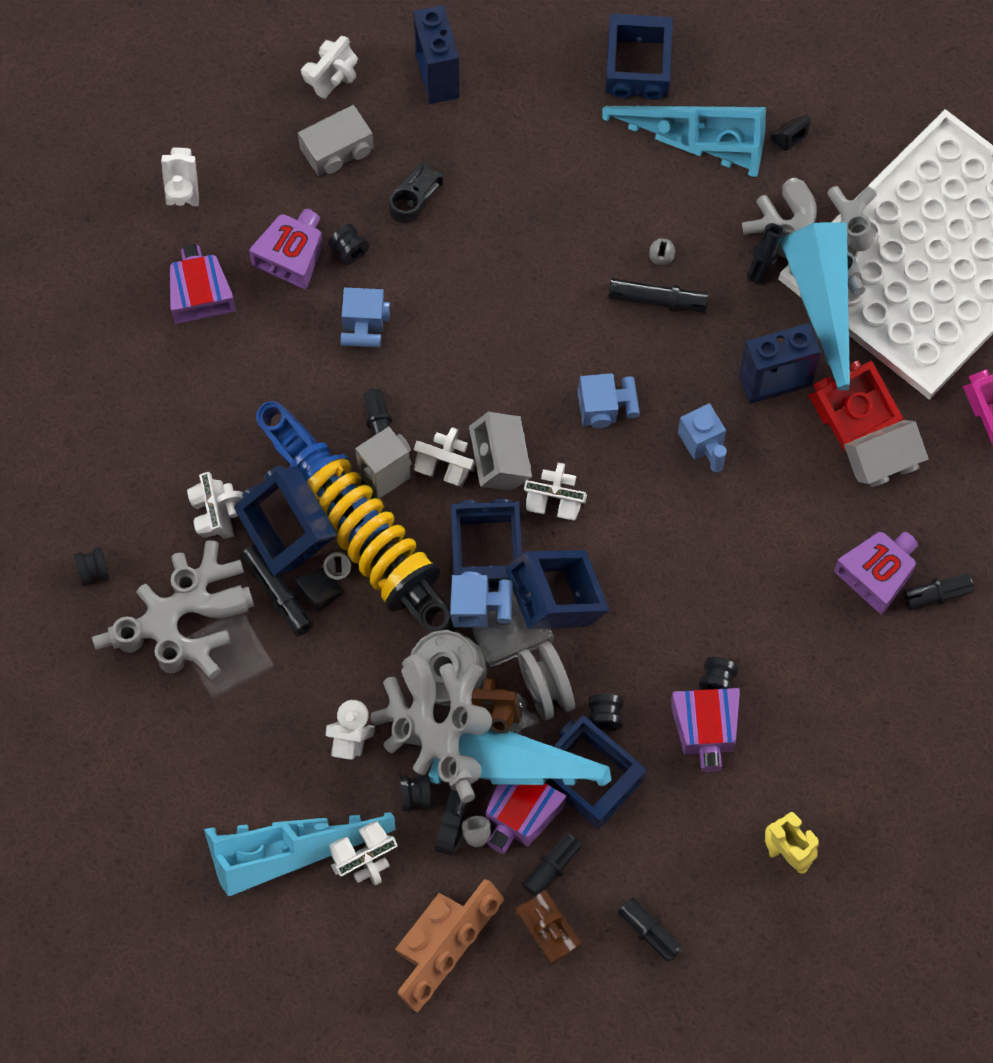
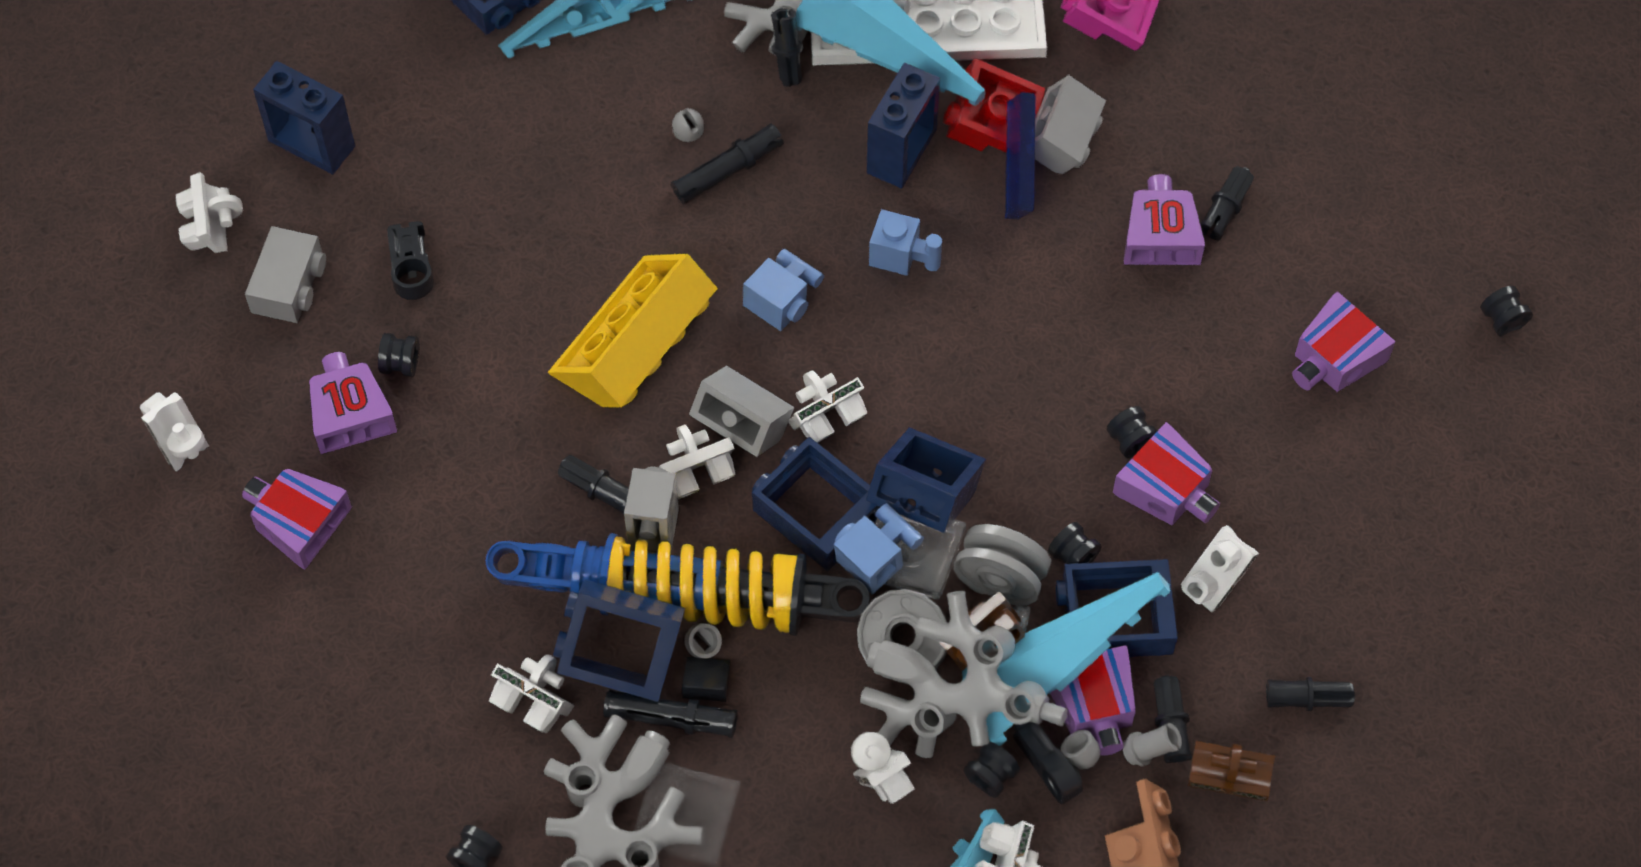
camera: 45 degrees left, 5 degrees down
medium blue brick [341,287,390,347] -> none
light yellow animal [765,812,819,874] -> none
none -> yellow slope [548,254,718,408]
none -> clear blue tile [1005,92,1036,219]
none -> light grey pin [1123,723,1182,767]
none -> white hips [1180,525,1259,612]
none -> torso [1292,291,1395,392]

